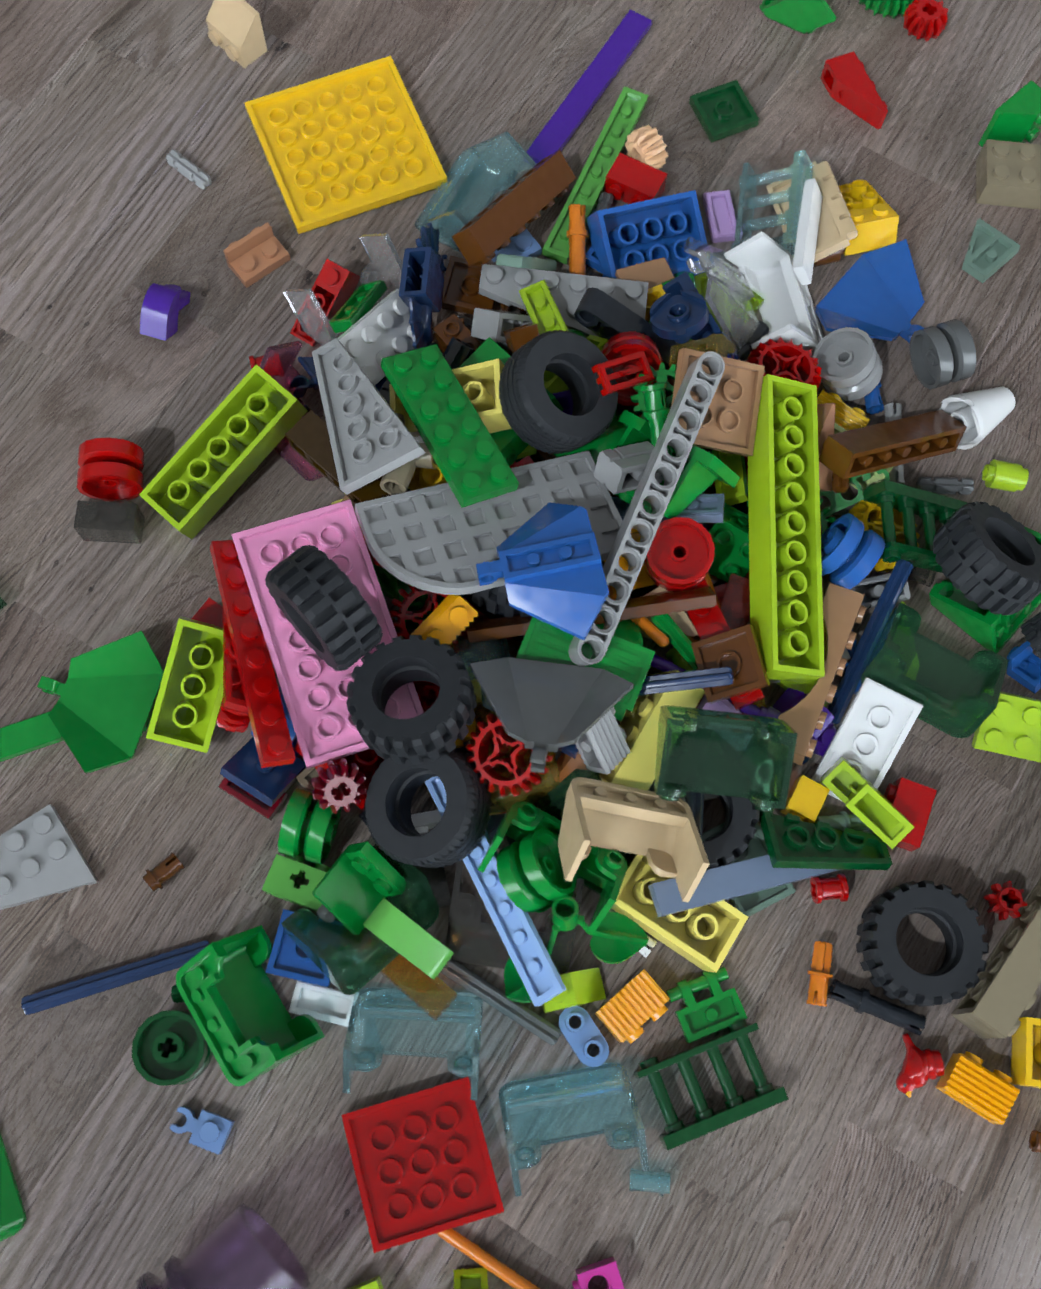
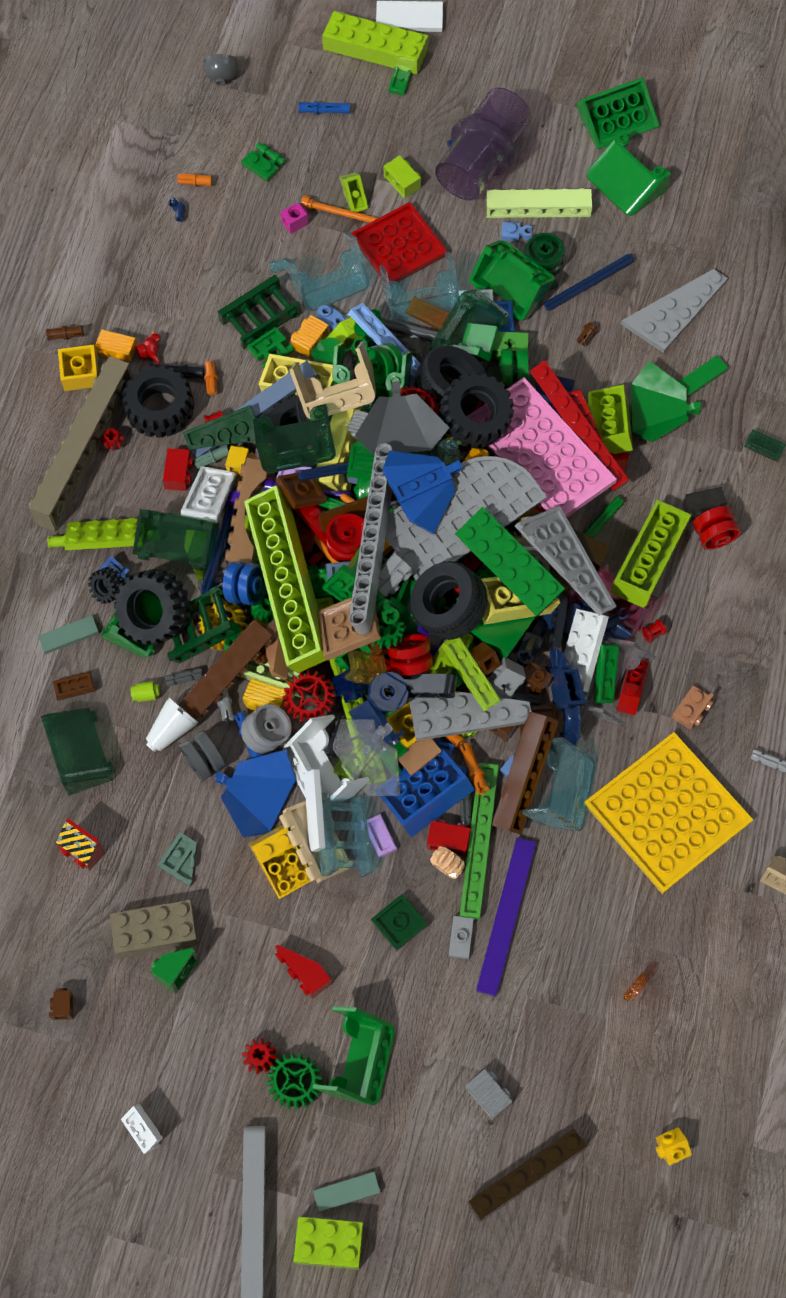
camera: 170 degrees right, 5 degrees down
dark purple brick [140,283,191,341] -> none
black tyre [265,545,383,671] -> none
dark red gear [311,757,366,814] -> none
bright green beam [363,898,454,980] -> none
sand green tile [496,254,557,271] -> none
red tile [592,350,655,397] -> none
lime slope [821,757,914,849] -> none
none -> light grey plate [449,916,474,960]
none -> yellowish green brick [486,188,592,218]

